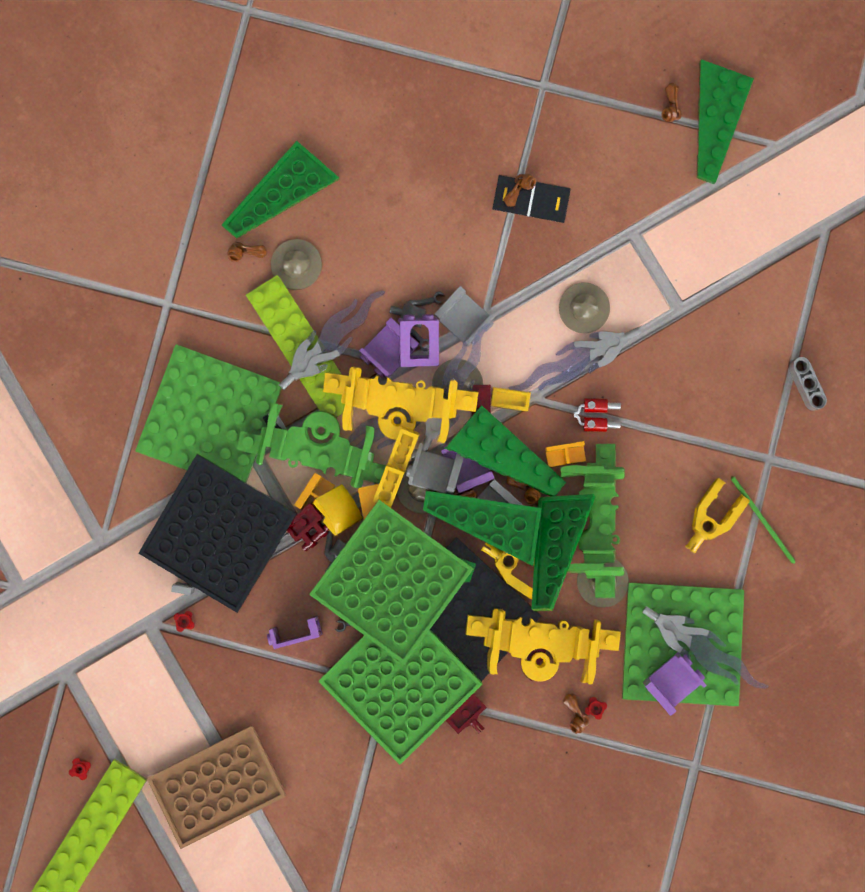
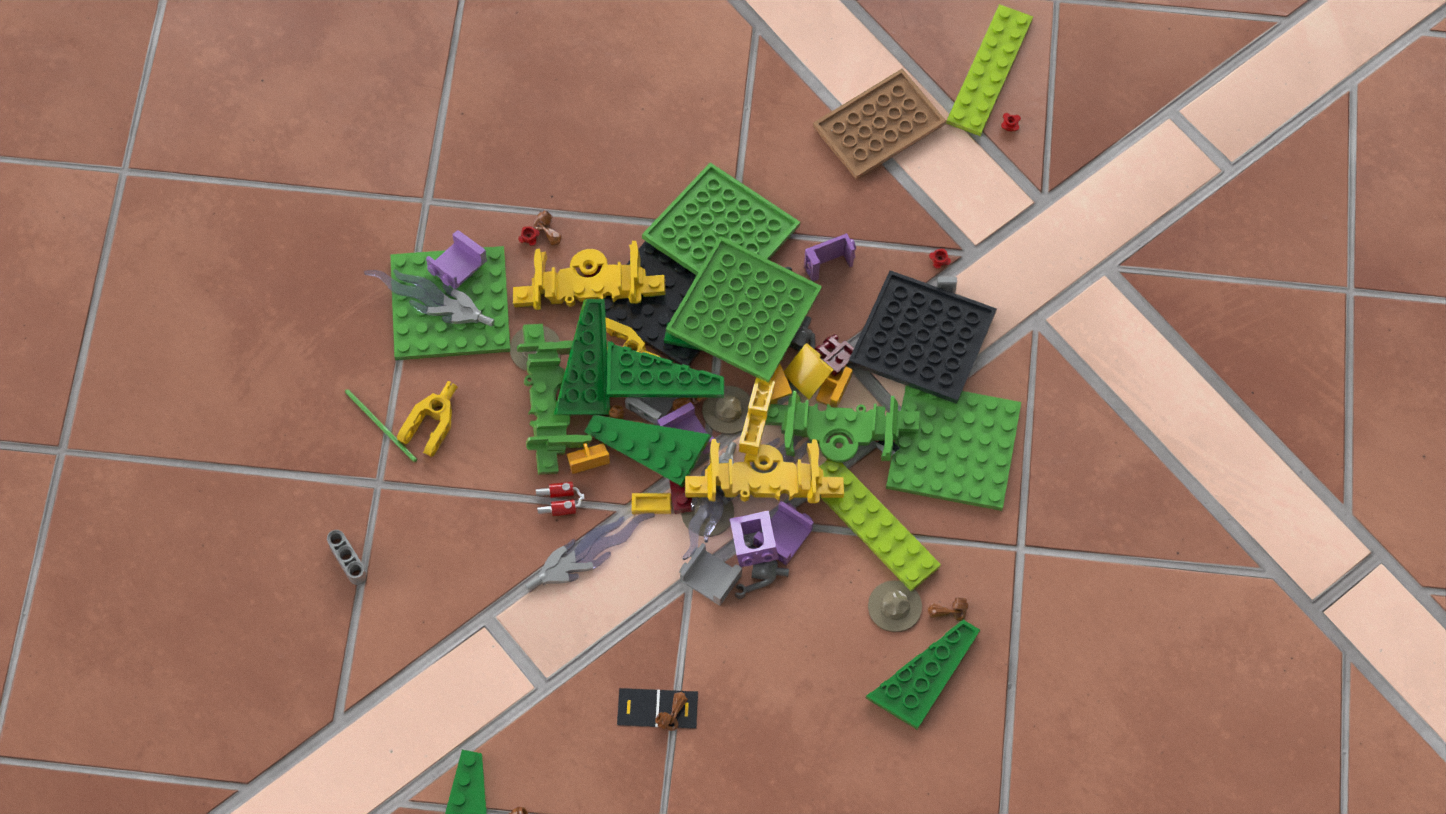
camera: 170 degrees right, 20 degrees down
piece [279,291,385,390] -> none
light grey panel [406,443,464,495] -> none
dark red plate [446,693,487,734] -> none
dark tan hat [559,283,610,333] -> none

